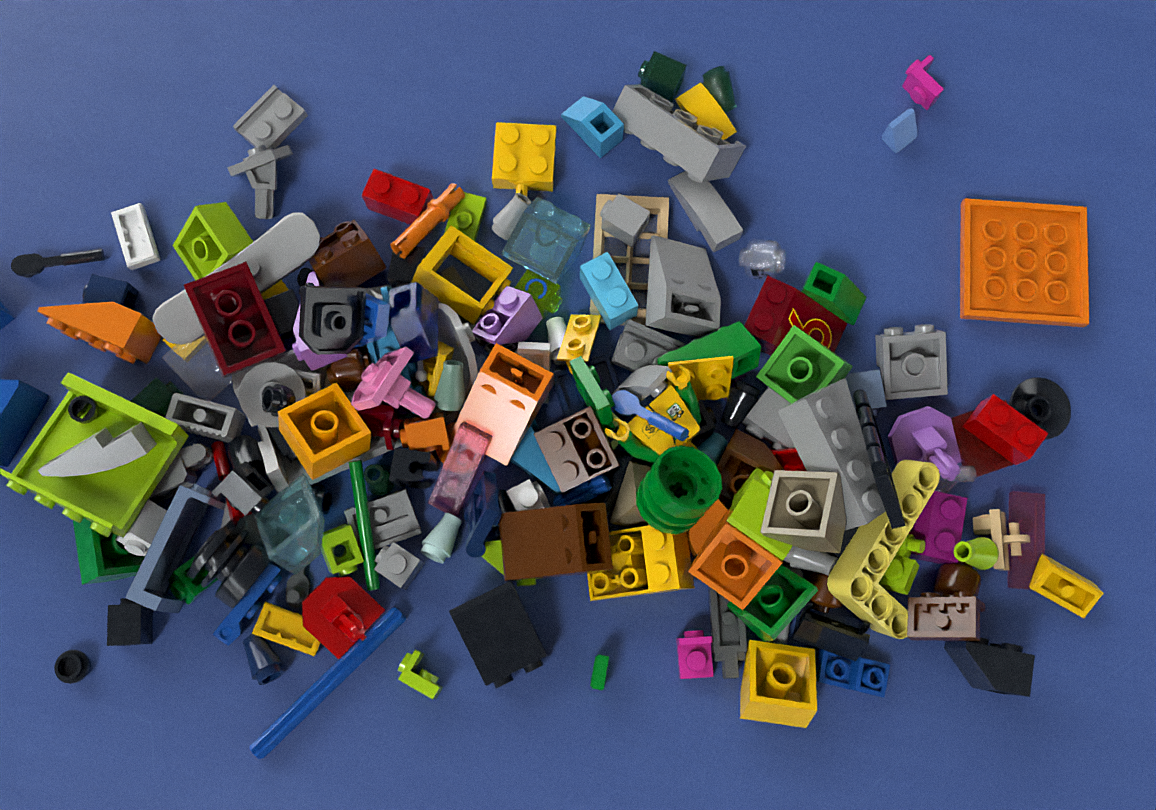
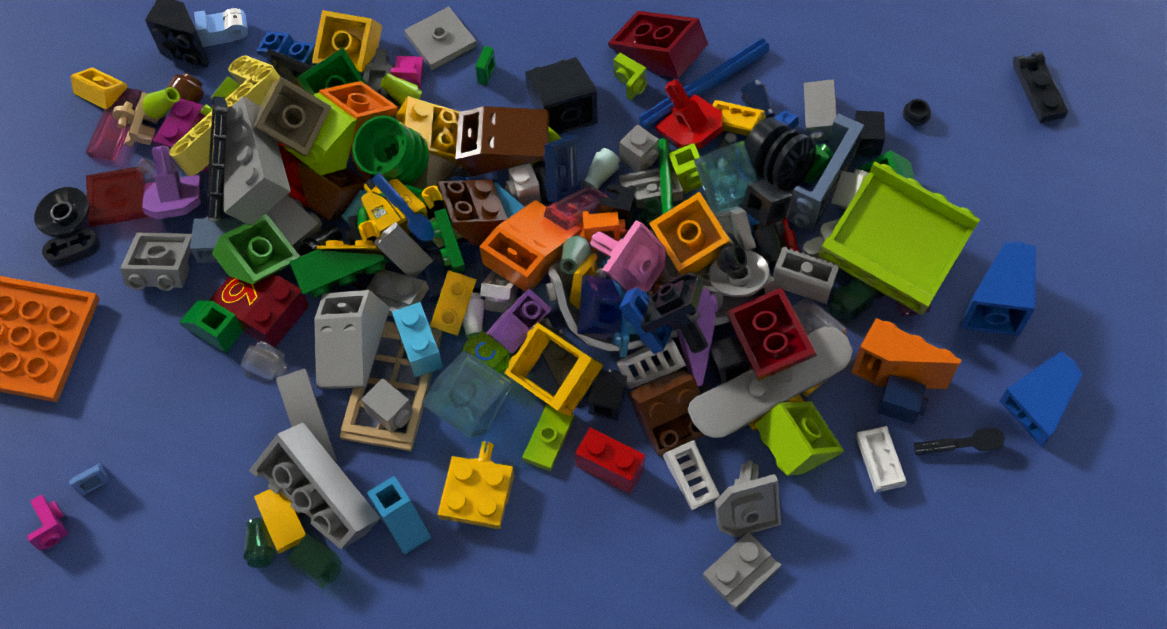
camera: 170 degrees left, 15 degrees down
light grey slope [38,422,157,477] -> none
black hinge [68,396,99,424] -> none
orange pin [390,183,465,259] -> none
light grey cone [492,193,532,241] -> none
bracket [907,592,985,641] -> none
red brick [962,394,1048,465] -> none
none -> black beam [42,228,100,267]
none -> light blue leg [194,8,248,47]
none -> lime cone [380,73,422,106]
none -> light grey plate [404,7,477,70]
none -> dark red slope [608,11,708,78]
none -> white slope [663,440,720,510]
none -> light grey hinge [804,79,837,141]

